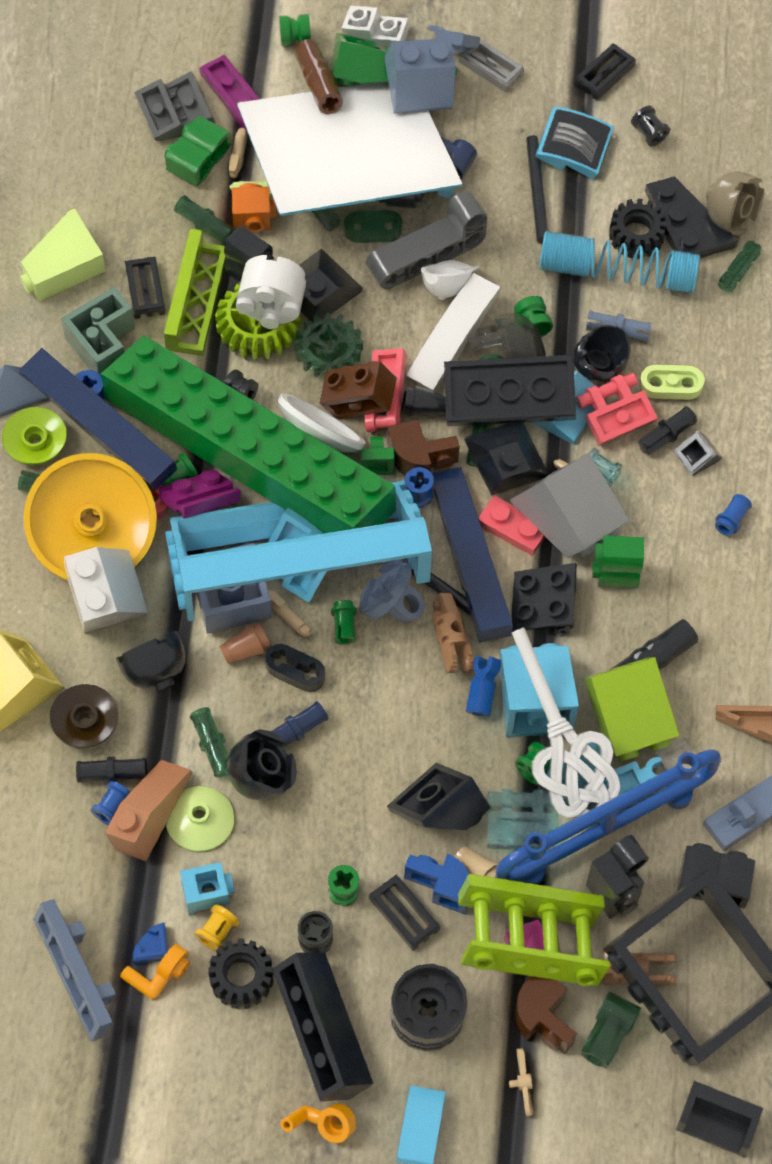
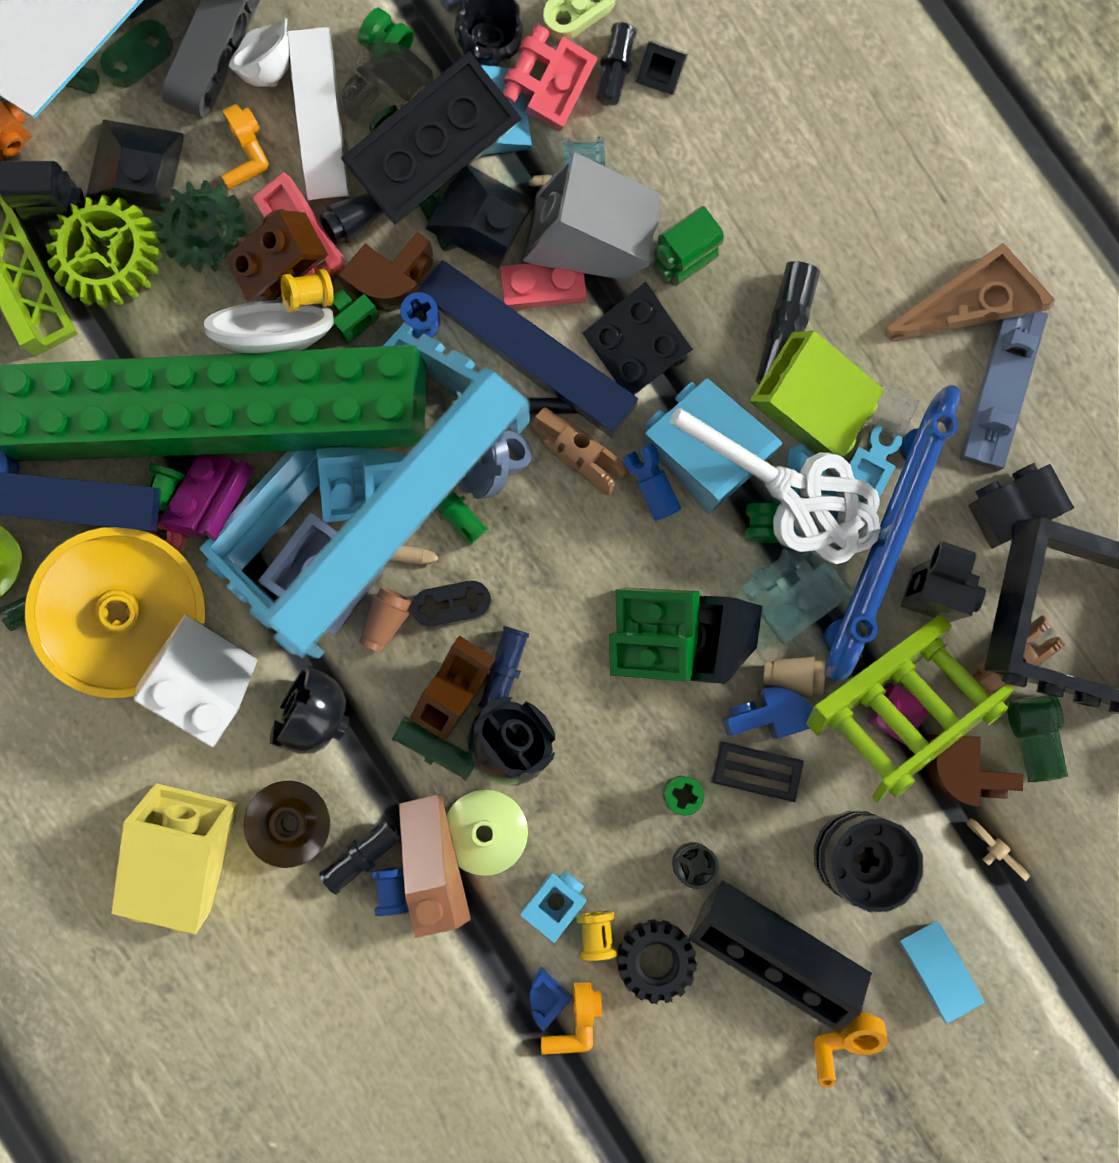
camera: 40 degrees left, 20 degrees up
sand blue hinge [33,899,116,1042] -> none
black wheel [223,369,259,400] -> none
white brick [236,255,306,329] -> none
blue pin [715,494,752,536] -> none
none -> light orange plate [221,103,269,190]
none -> yellow bush [281,269,334,313]
none -> reddish brown brick [409,635,496,742]
none -> green slope [609,587,700,682]

